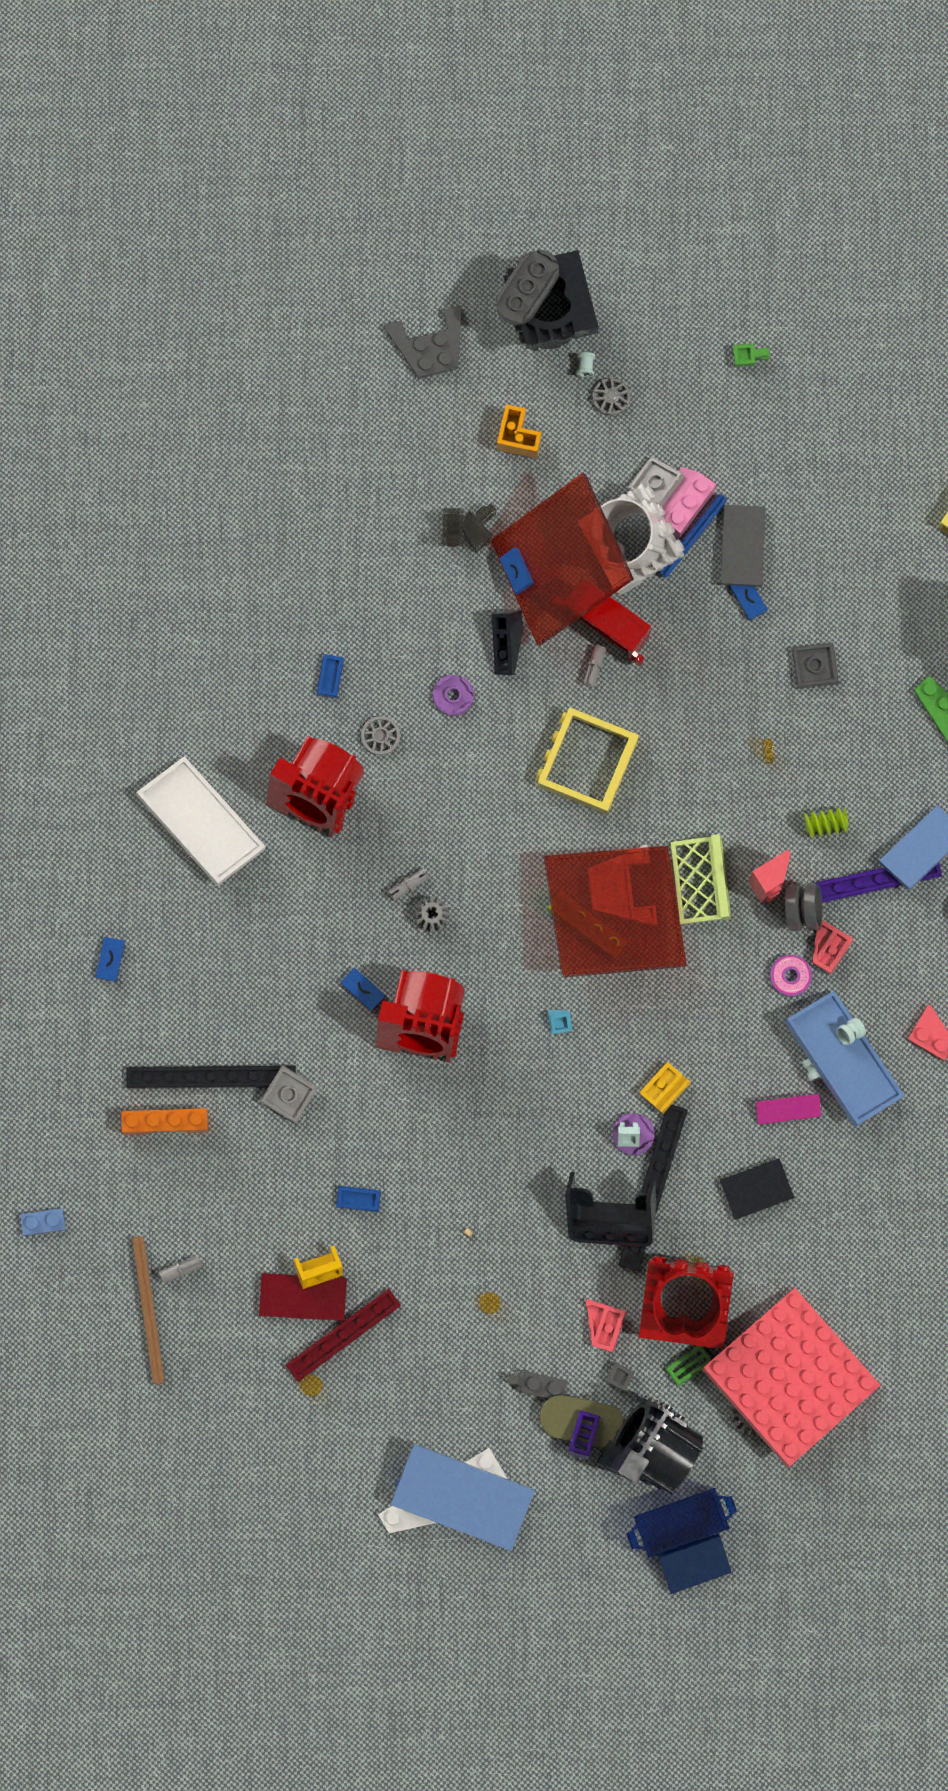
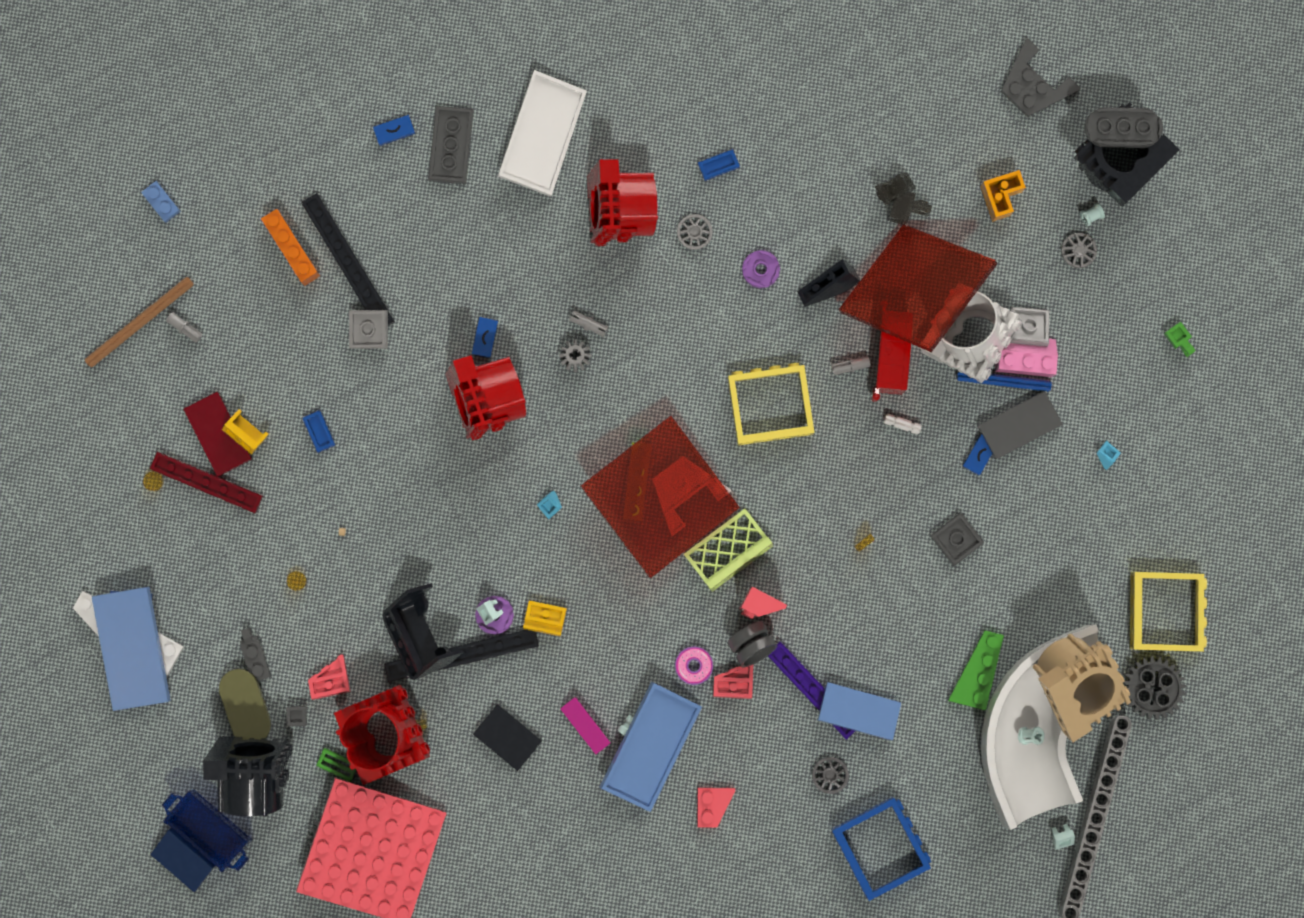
camera: 55 degrees right, 5 degrees up
blue tile [499,547,534,594] -> none
dark purple slope [567,1410,600,1460] -> none
lime piece [804,807,849,839] -> none
light aqua wheel [836,1018,866,1046] -> none
none -> dark grey tile [428,106,474,185]
none -> white axle [884,414,922,434]
none -> medium azure slope [1097,441,1121,470]

